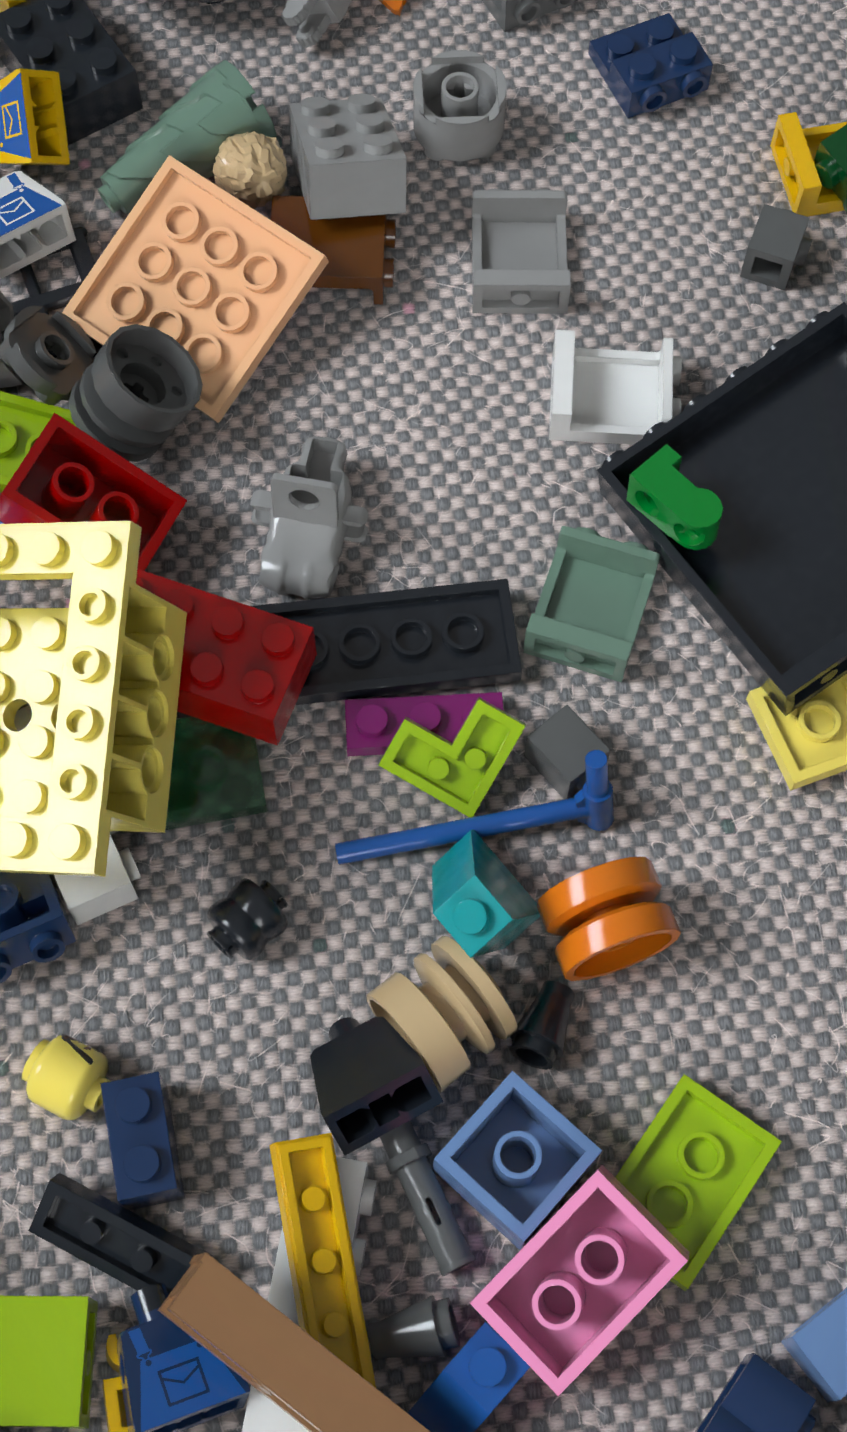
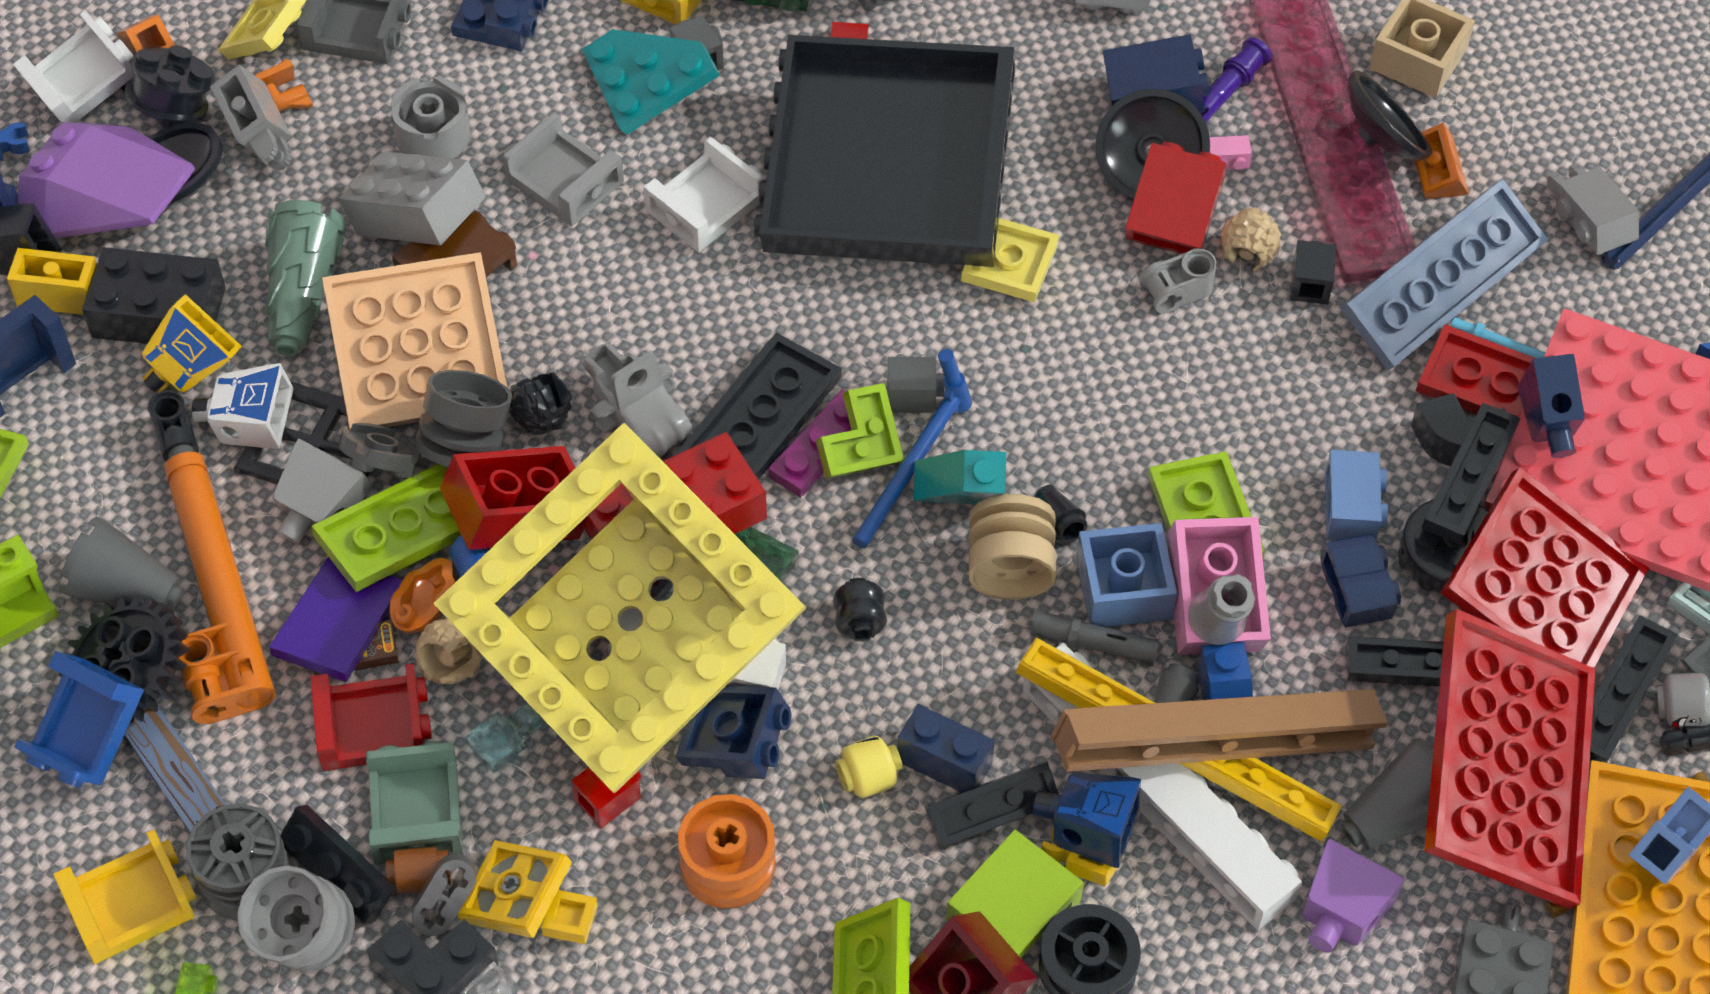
camera: 50 degrees left, 10 degrees down
tan piece [212,131,287,209] -> none
black torso [310,1016,443,1156] -> none
sand green panel [523,526,661,682] -> none
orange wheel [537,857,681,981] -> none
green leg [626,444,723,550] -> none
none -> black piece [509,372,572,435]
none -> teal plate [582,29,720,135]
none -> light grey plant [1188,574,1255,645]

